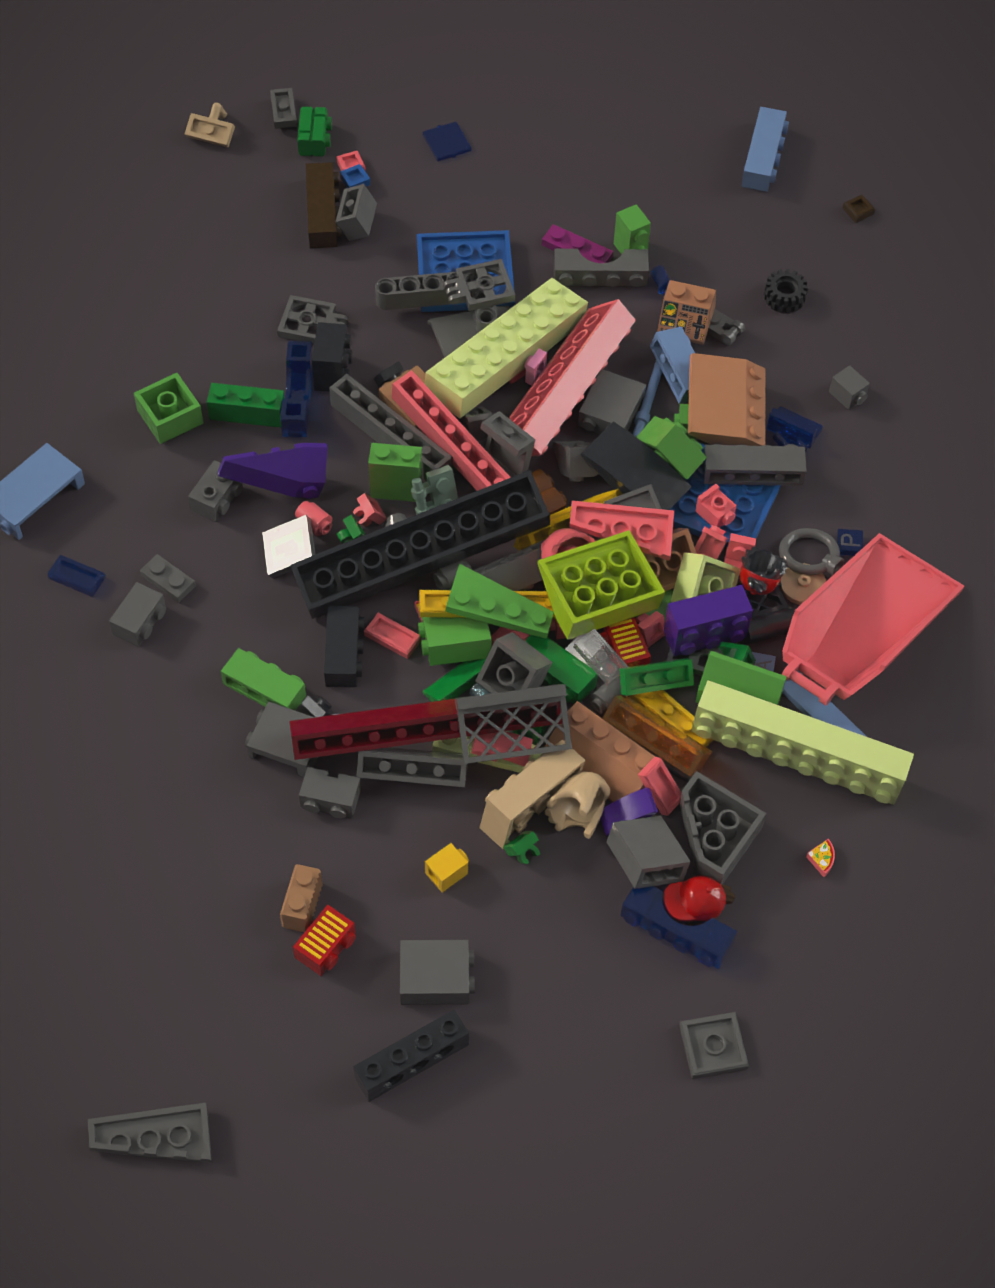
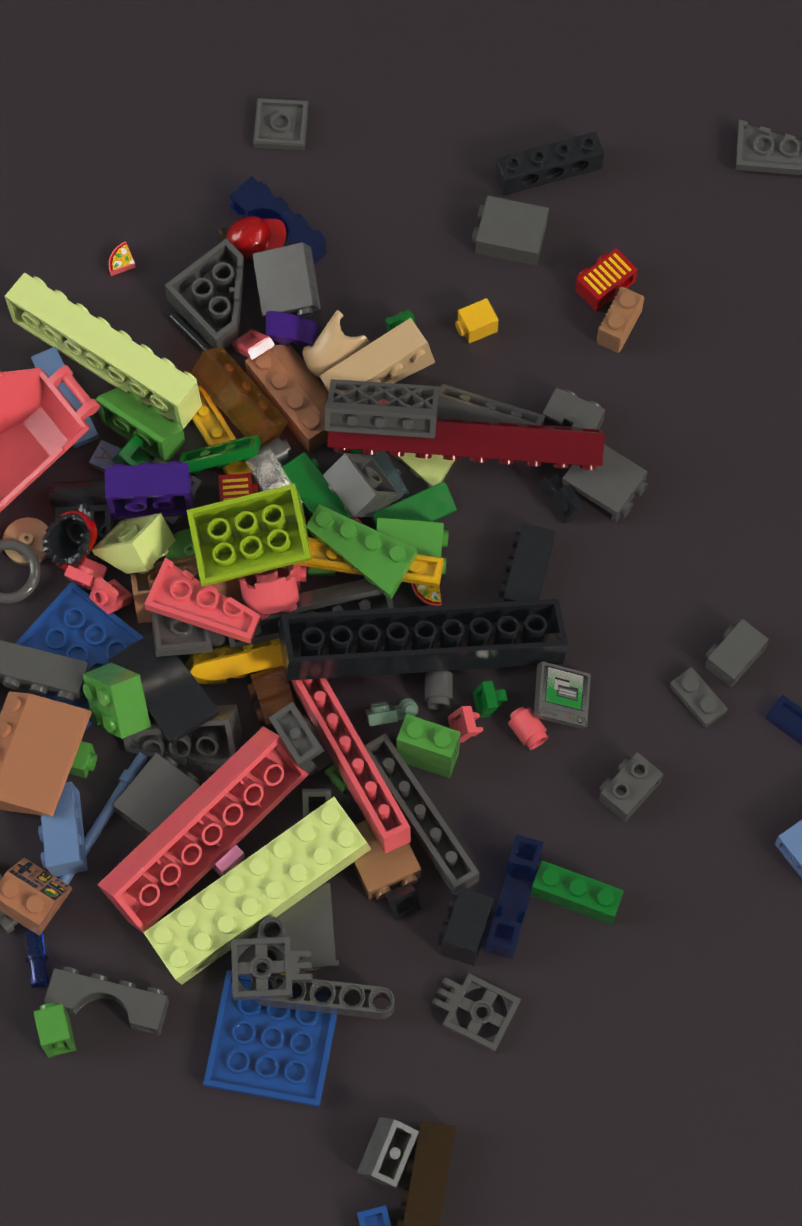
camera: 165 degrees left, 10 degrees up
bright green brick [134,373,203,444] -> none
dark purple wedge [217,443,327,499] -> none
bright green brick [221,648,306,711] -> none
coral tile [364,612,422,659] -> none
magenta plate [541,224,614,263] -> none
coral brick [696,484,737,528] -> none

